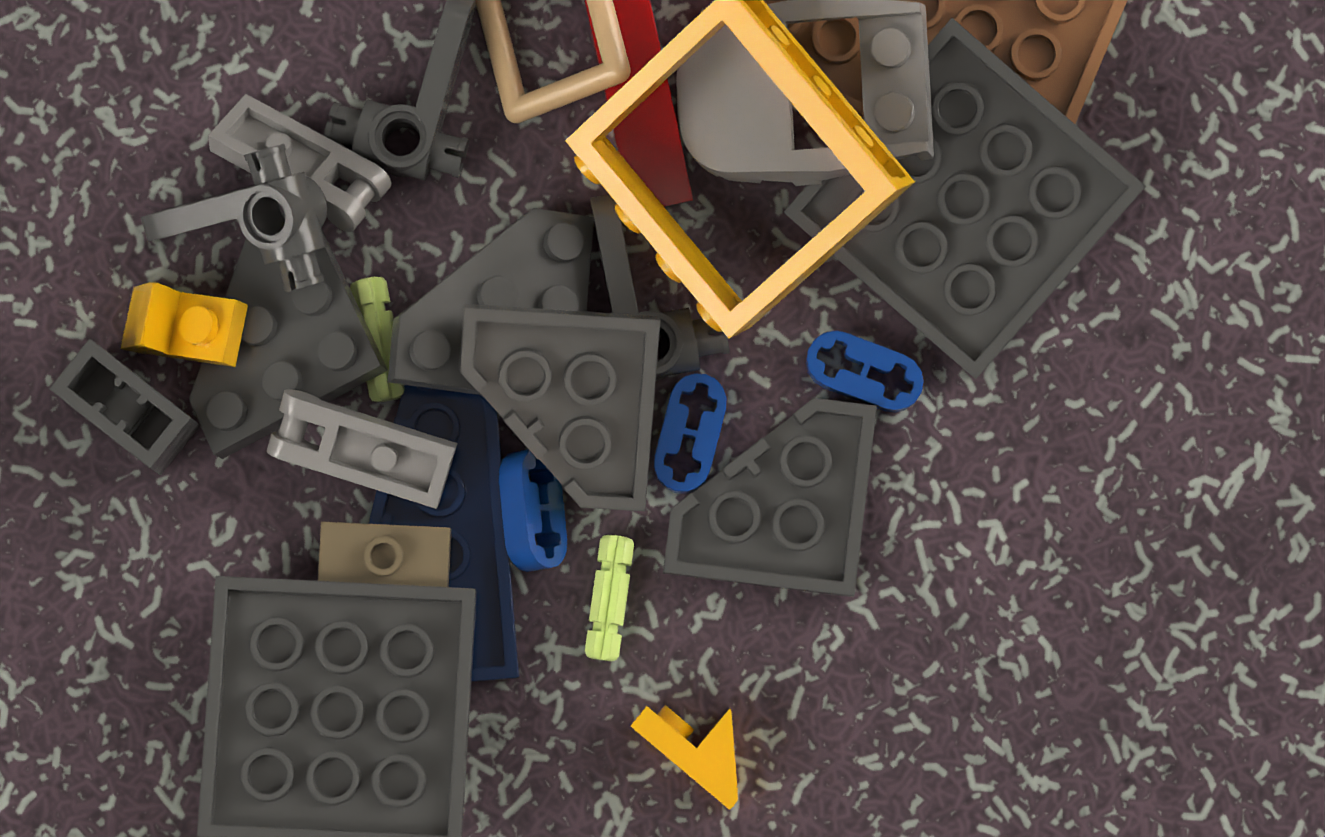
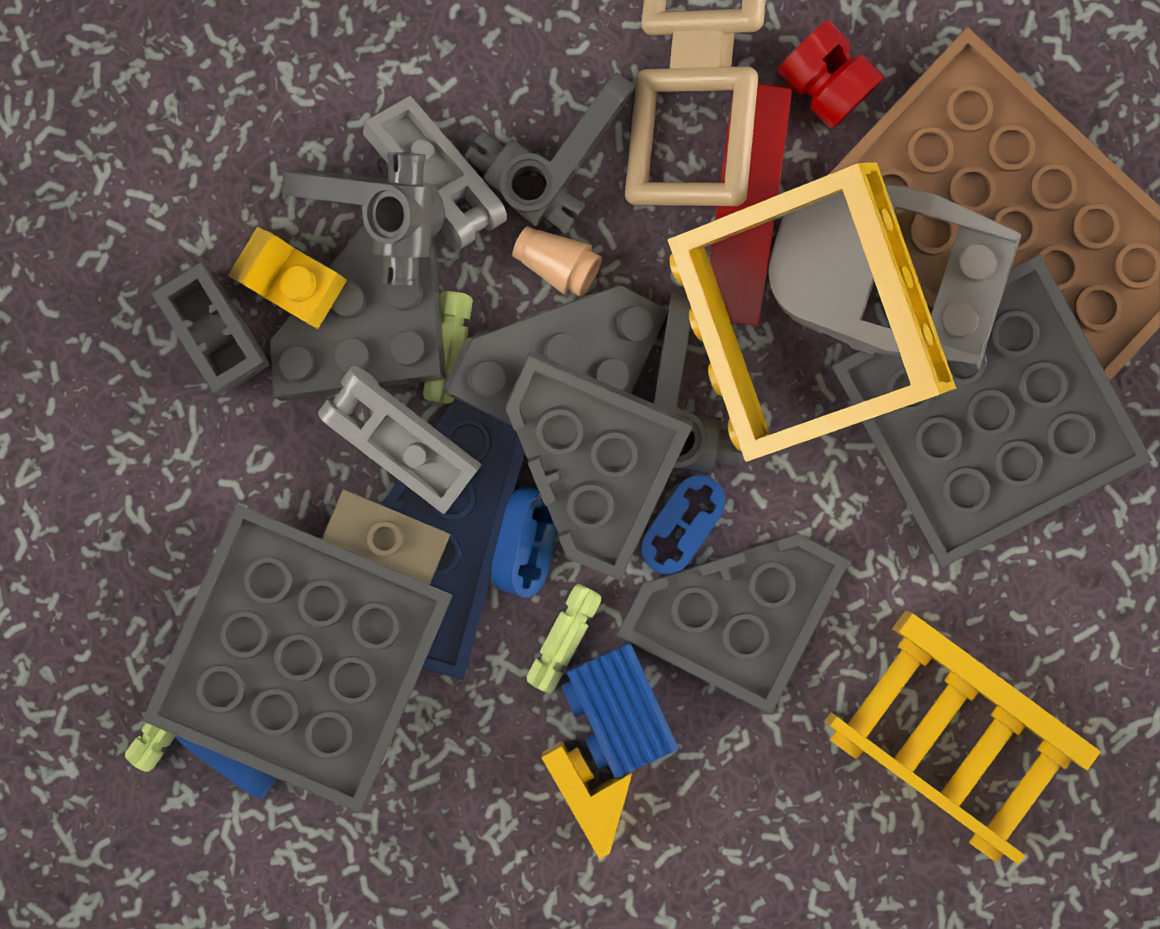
camera: 25 degrees right, 5 degrees up
blue beam [806,331,924,413] -> none
none -> light nougat cone [512,226,602,297]
none -> blue brick [561,641,678,778]
none -> yellow fence [825,611,1101,865]

